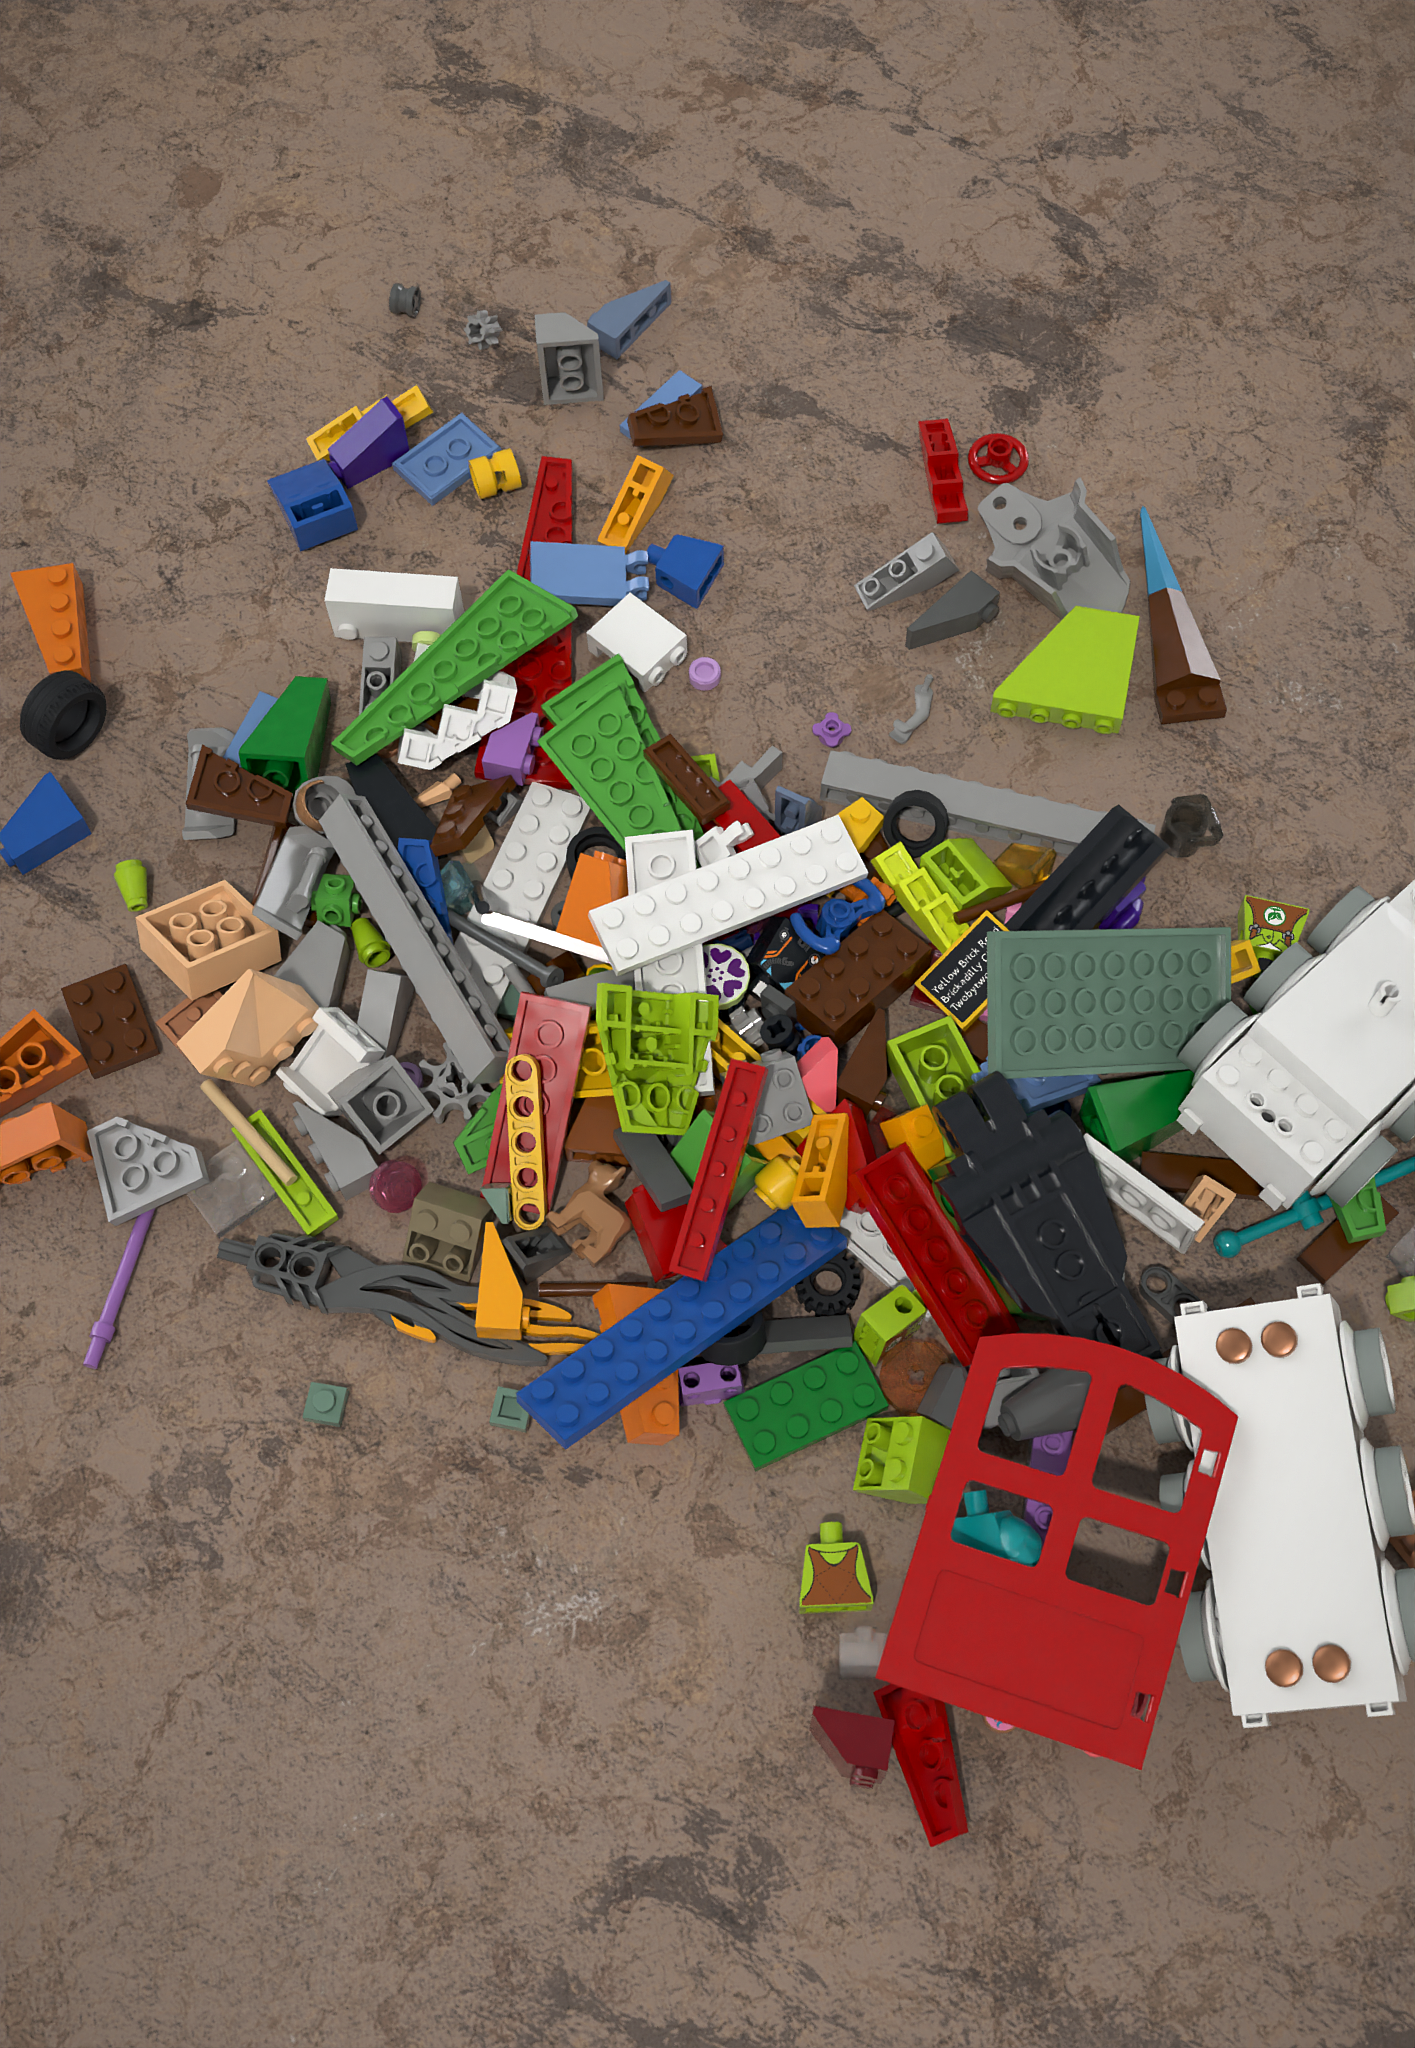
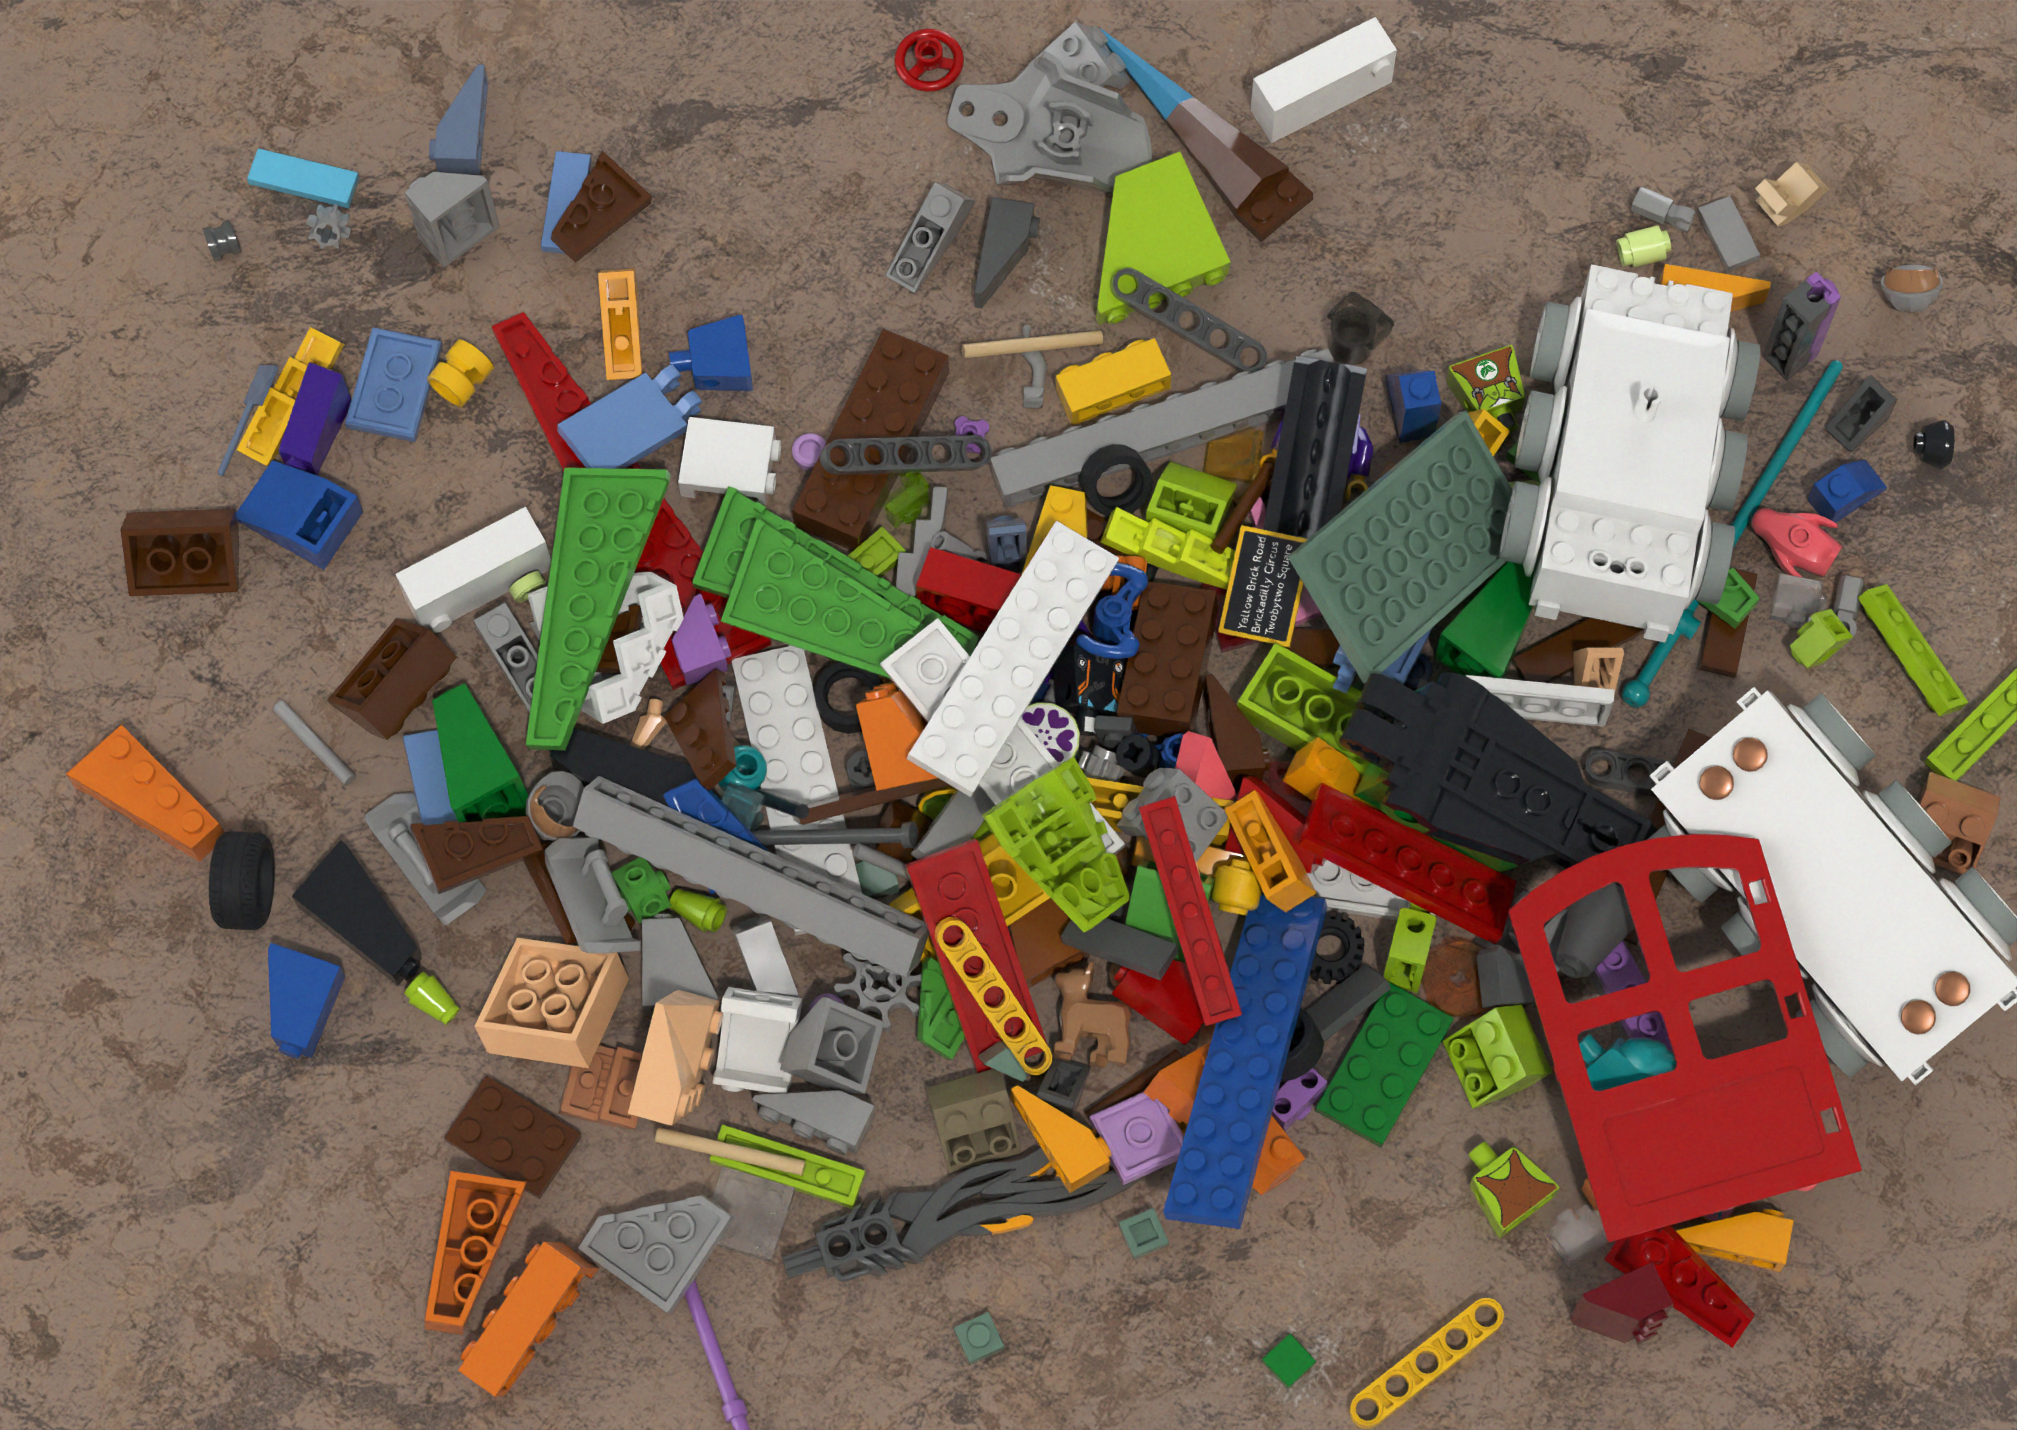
camera: 35 degrees left, 5 degrees up
clear pink plate [369,1160,422,1213] -> none
reddish brown plate [643,733,730,826] -> none
white plate [695,821,754,867] -> none
red slope [918,418,968,524] -> none
none -> reddish brown slope [120,509,239,596]
none -> sand blue piece [218,365,279,476]
none -> medium azure tile [247,148,359,208]
none -> light grey bar [272,700,356,786]
none -> black slope [292,840,422,986]
none -> reddish brown slope [327,618,457,740]
none -> teal head [718,745,767,797]
none -> reddish brown brick [792,329,949,551]
none -> dark grey beam [820,435,992,475]
none -> clear neon green bracket [885,472,930,529]
none -> tan bar [962,330,1103,358]
none -> light grey bracket [1029,22,1131,89]
none -> yellow brick [1056,338,1172,426]
none -> lavender tile [1089,1093,1184,1185]
none -> dark grey beam [1110,268,1267,373]
none -> white brick [1250,17,1397,143]
none -> green tile [1261,1334,1316,1389]
none -> yellow beam [1349,1298,1504,1429]
none -> blue slope [1386,370,1441,443]
none -> light orange slope [1676,1209,1794,1272]

